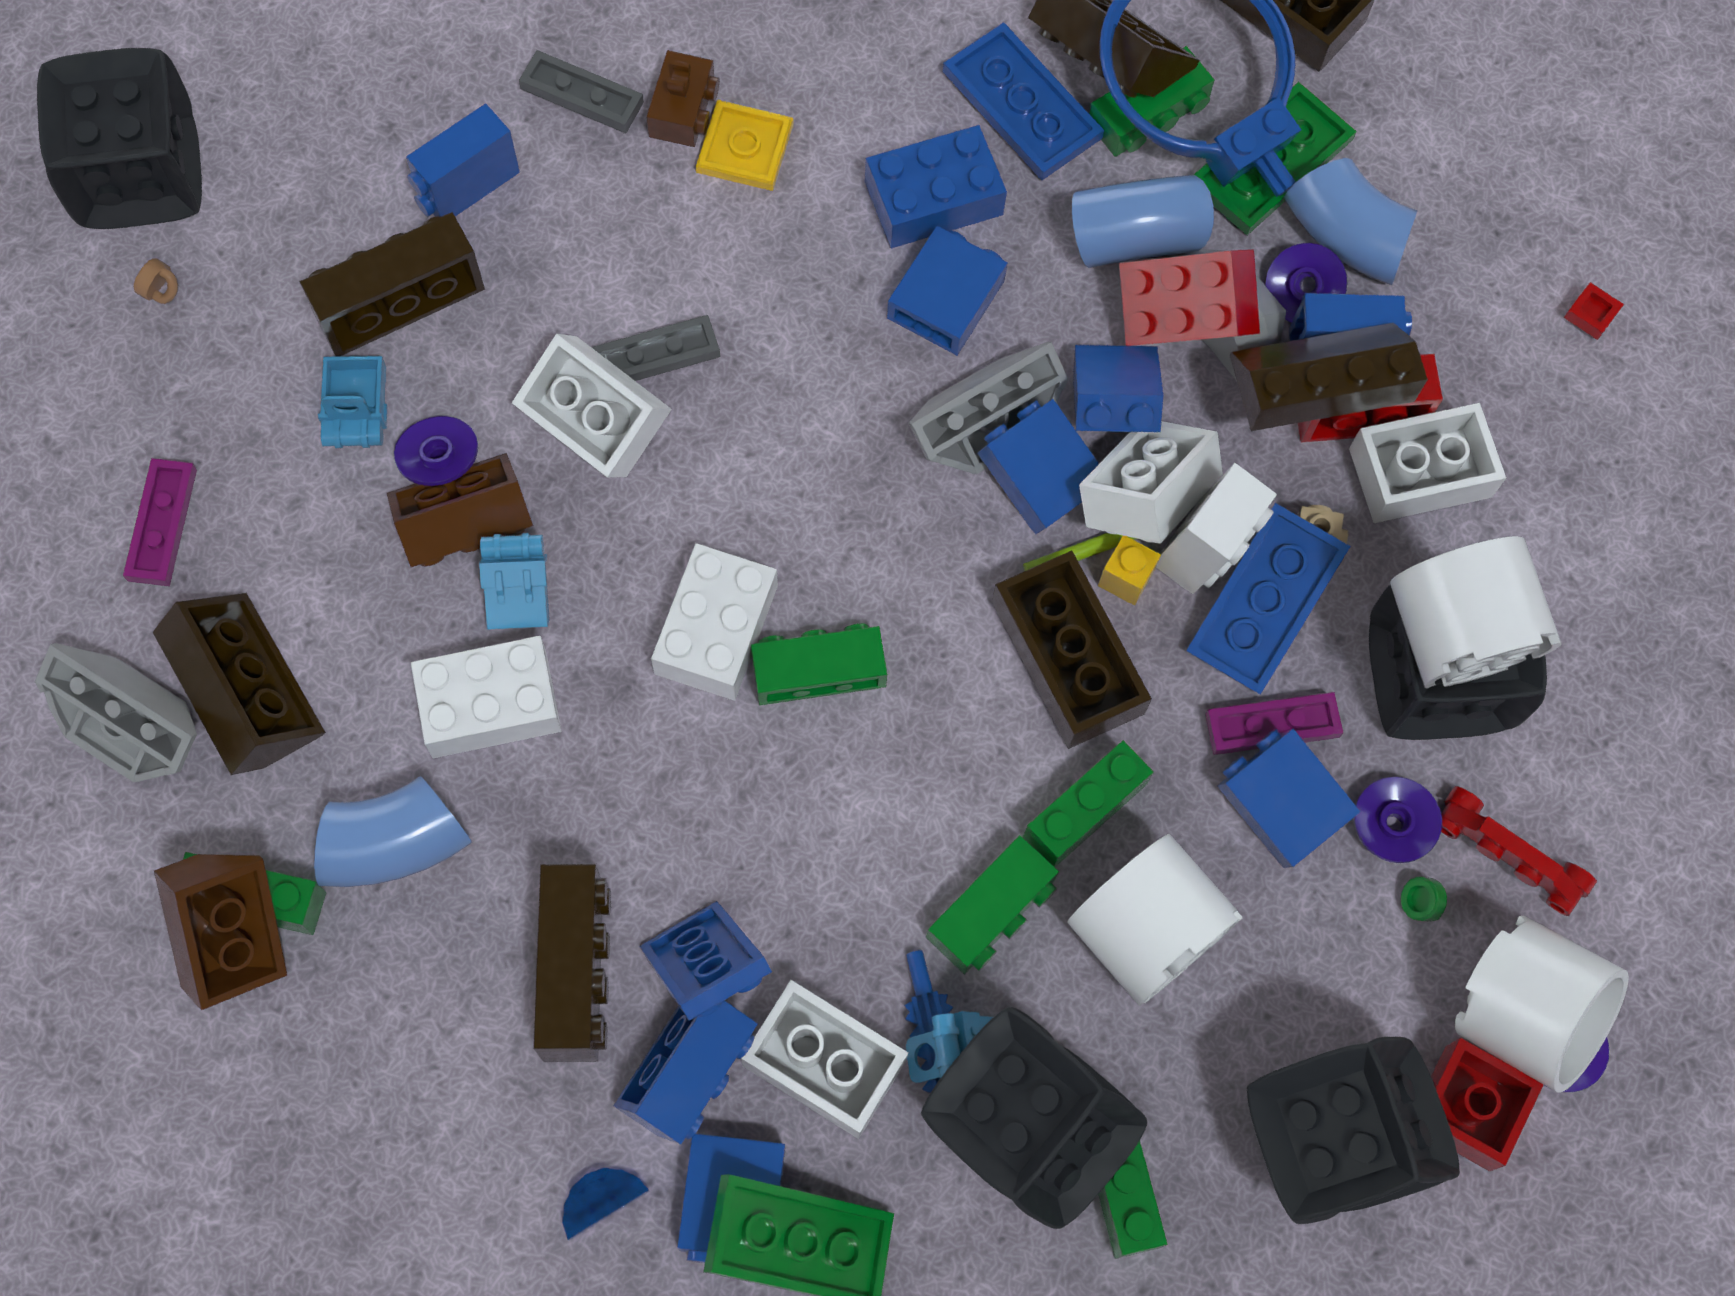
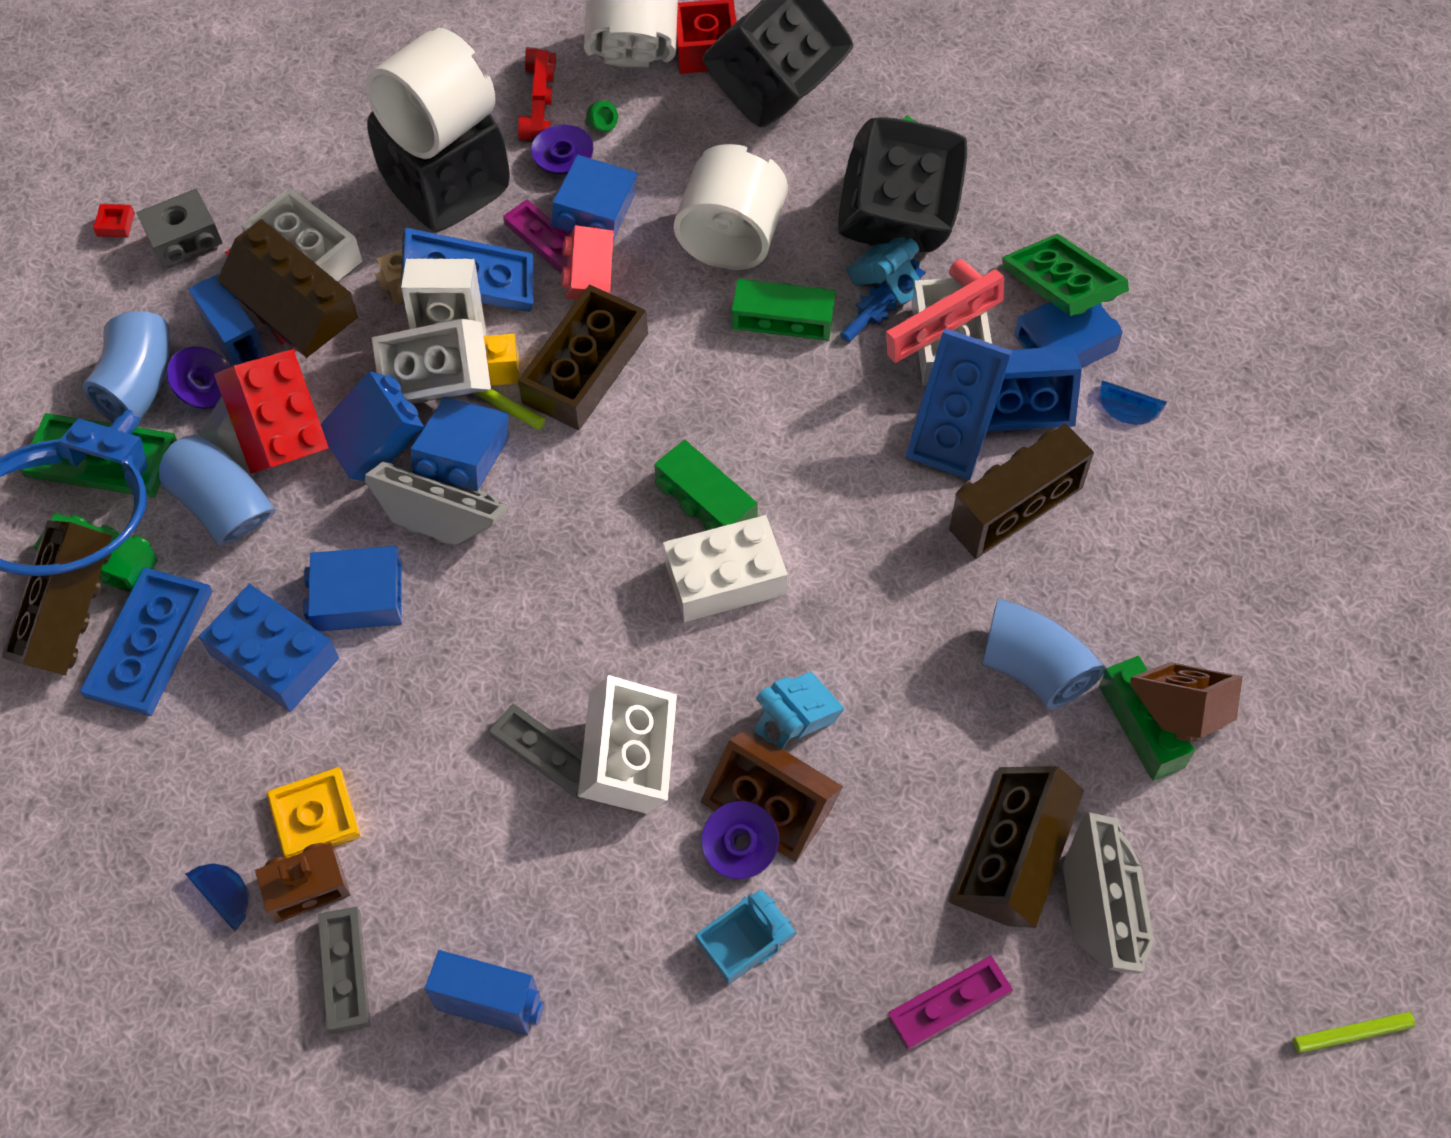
camera: 120 degrees left, 10 degrees down
dark brown brick [299,212,485,357] -> none
white brick [411,636,562,758] -> none
green brick [1023,740,1154,867] -> none
none -> dark grey brick [136,188,223,268]
none -> clear blue tile [185,863,250,932]
none -> coral brick [561,225,614,300]
none -> coral piece [886,259,1004,363]

